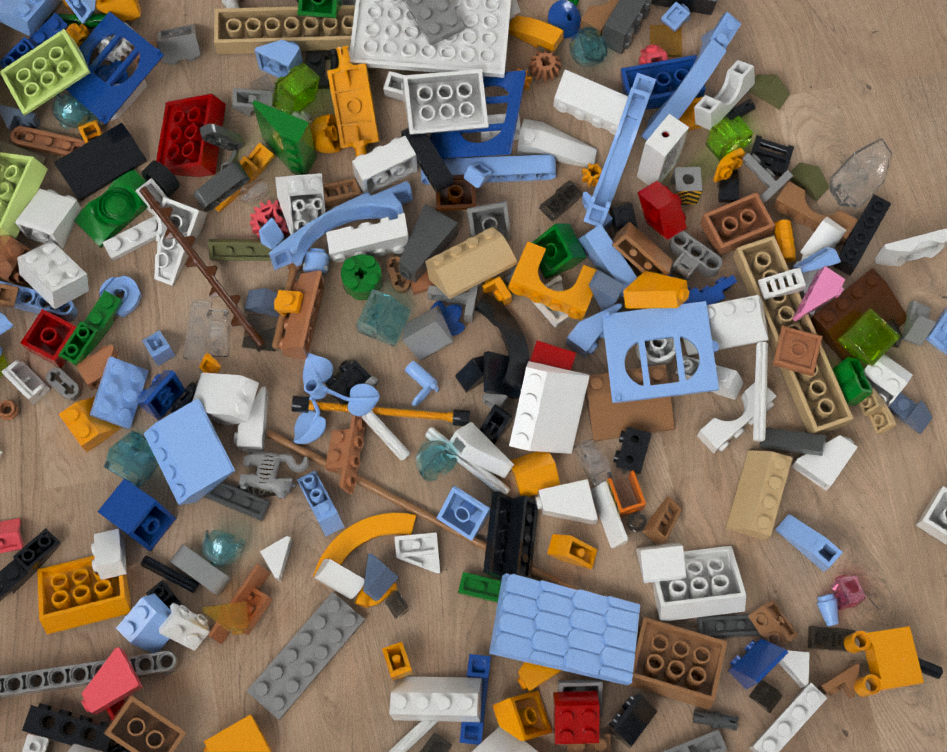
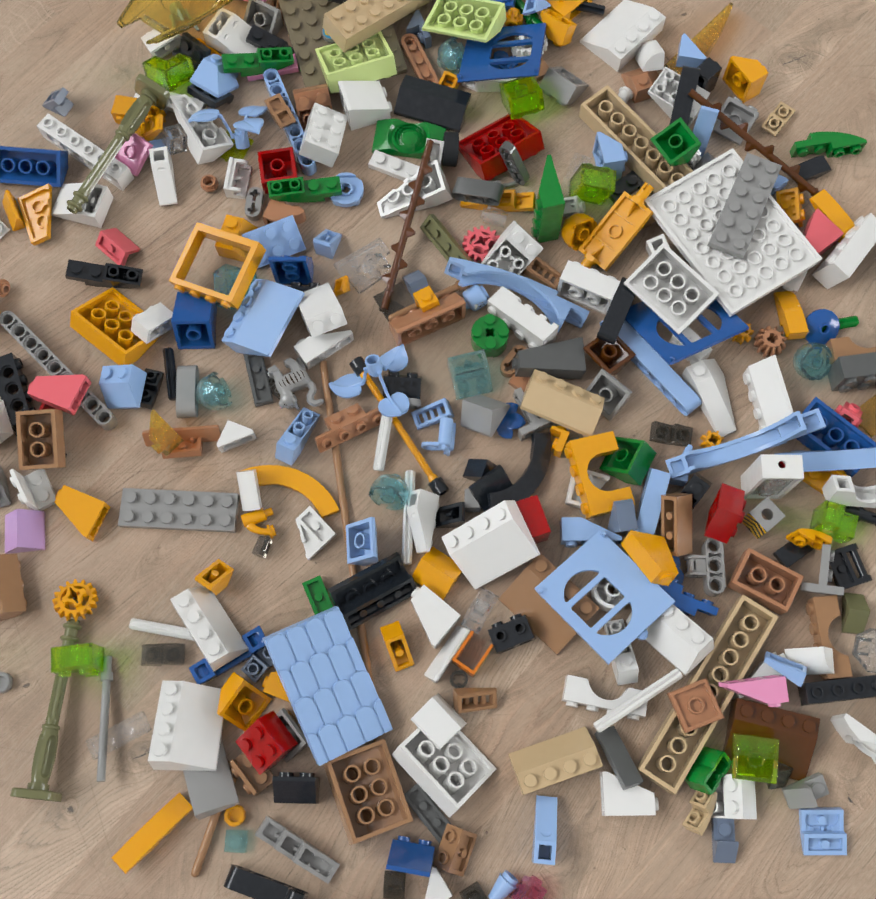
camera: 55 degrees right, 0 degrees up
white bracket [159,603,210,651] -> none
light grey slope [232,88,272,117] -> none
light blue slope [259,218,284,249] -> none
sand blue slope [363,553,399,601] -> none
light blue slope [464,162,493,188] -> none
dark grey pin [693,709,739,731] -> none
white slope [758,268,806,300] -> none
light orange axle [774,220,796,263] -> none
none -> light orange window [169,222,266,309]
none -> sand blue slope [241,647,274,683]
none -> light blue slope [411,398,454,430]
none -> clear neon green brick [499,77,545,120]

